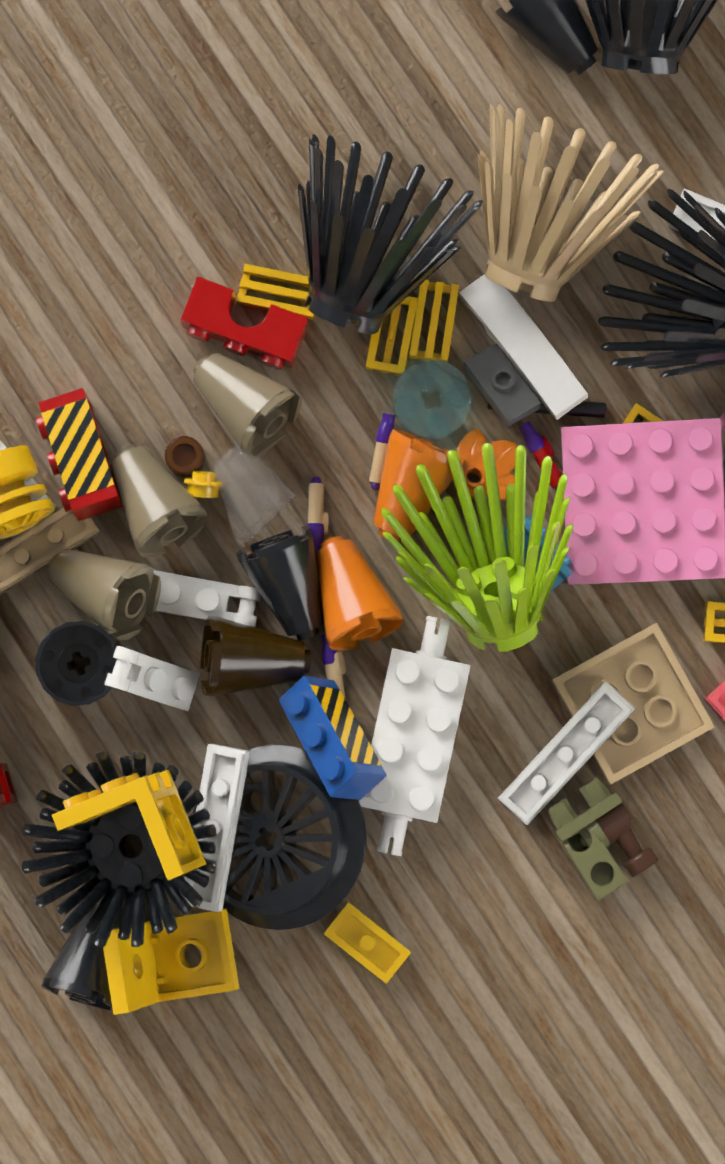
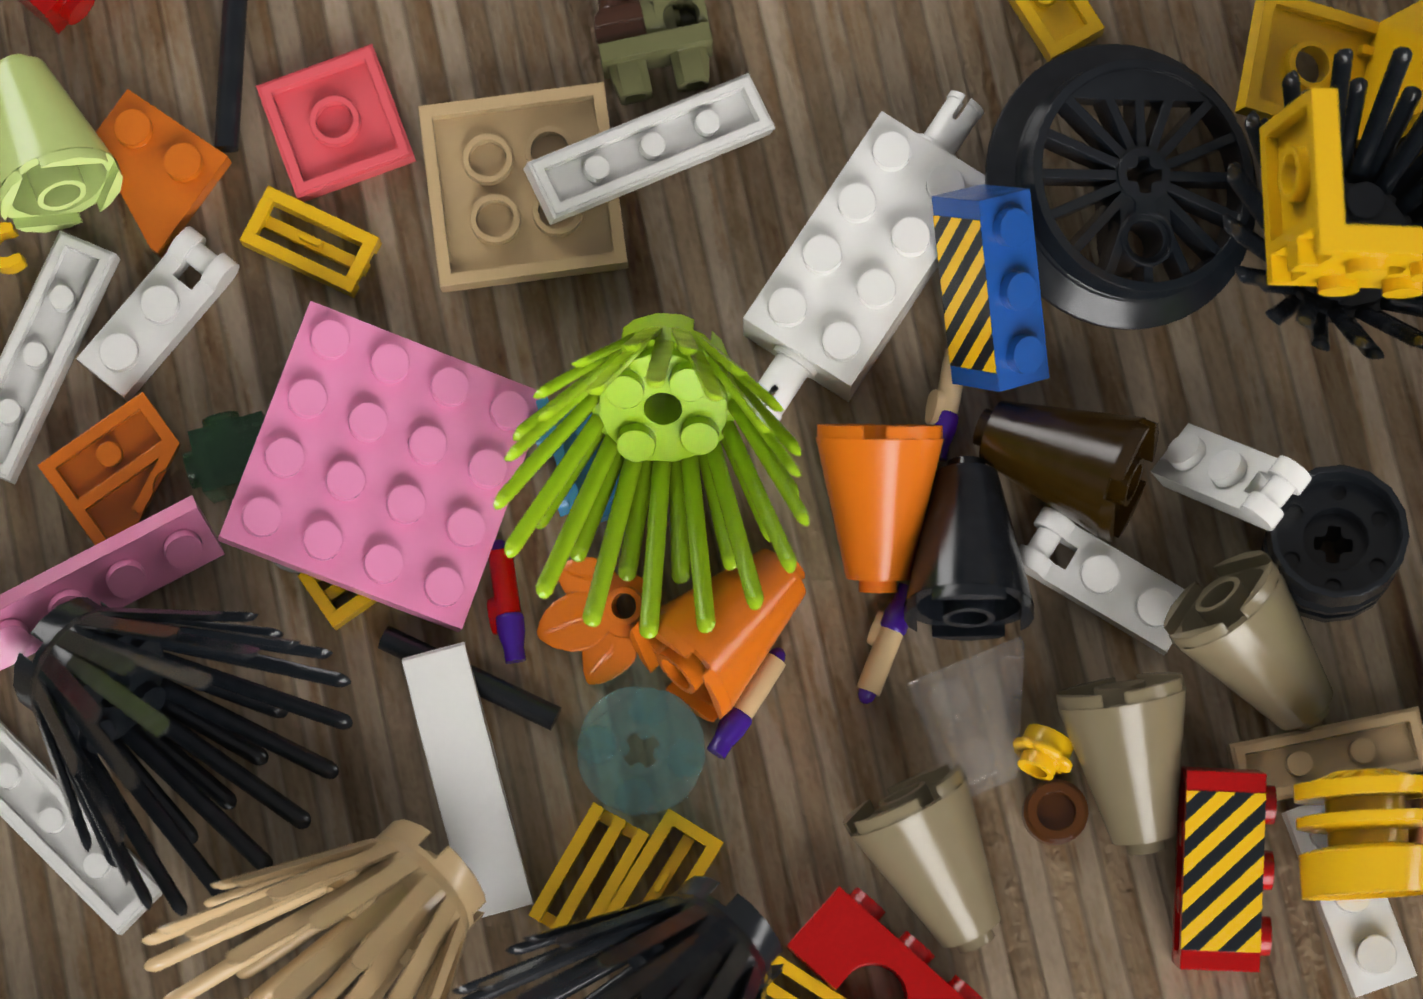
camera: 155 degrees left, 5 degrees down
white tile [184,744,250,912] -> none
dark grey plate [463,344,541,427] -> none

